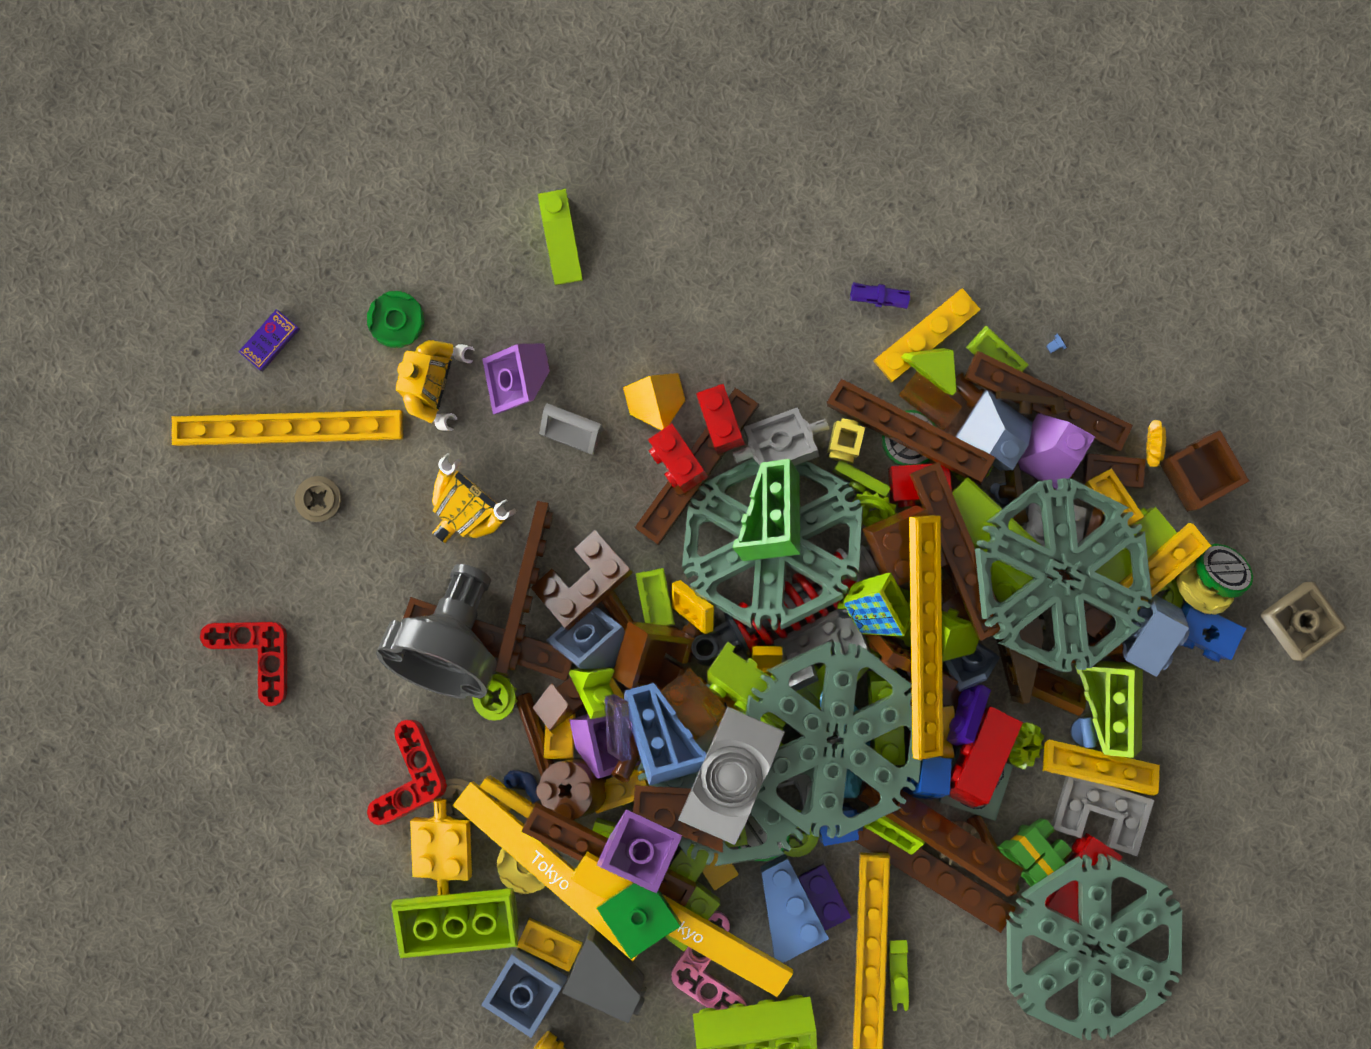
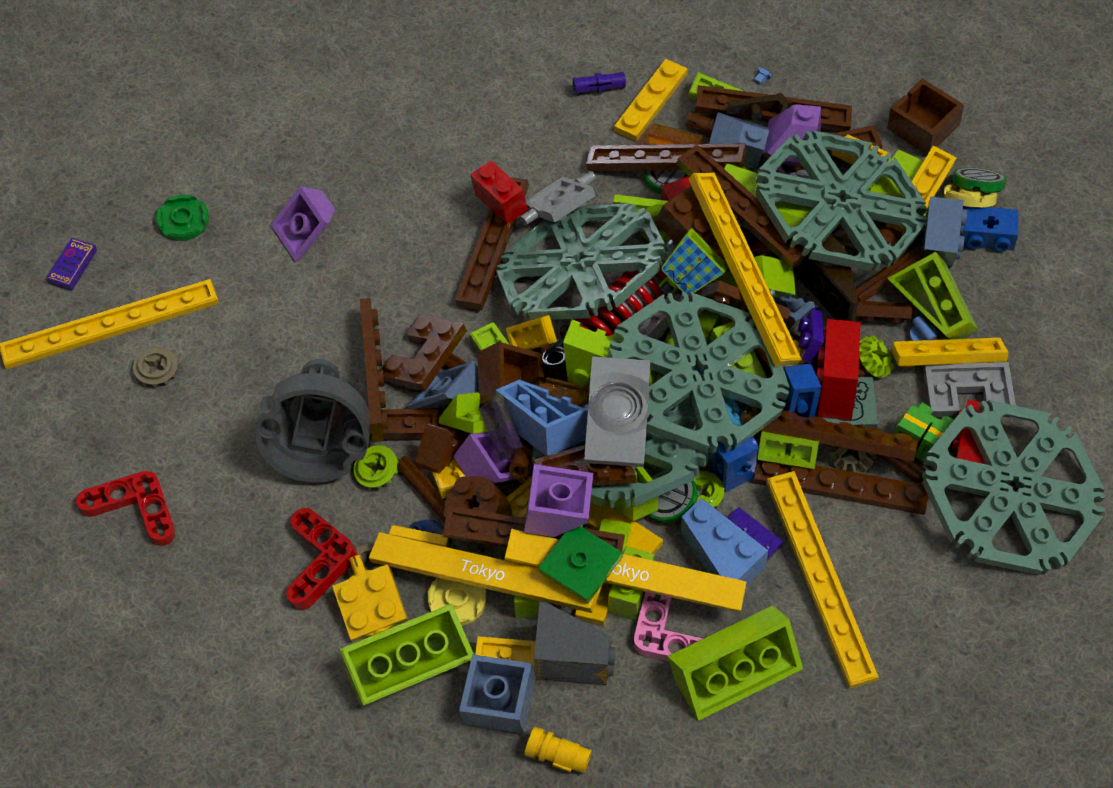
camera: 20 degrees left, 30 degrees down
yellow torso [396,340,475,431] -> none
yellow torso [432,453,516,543] -> none
lime slope [538,189,583,285] -> none
light grey tile [539,403,604,455] -> none
yellow slope [623,373,685,430] -> none
red brick [648,423,708,493] -> none
bright green wedge [732,459,800,561] -> none
light yellow brick [827,418,865,464] -> none
lime piece [889,940,909,1011] -> none
lime slope [901,348,956,396] -> none
yellow gear [1146,420,1166,467] -> none
dark tan brick [1261,582,1347,661] -> none

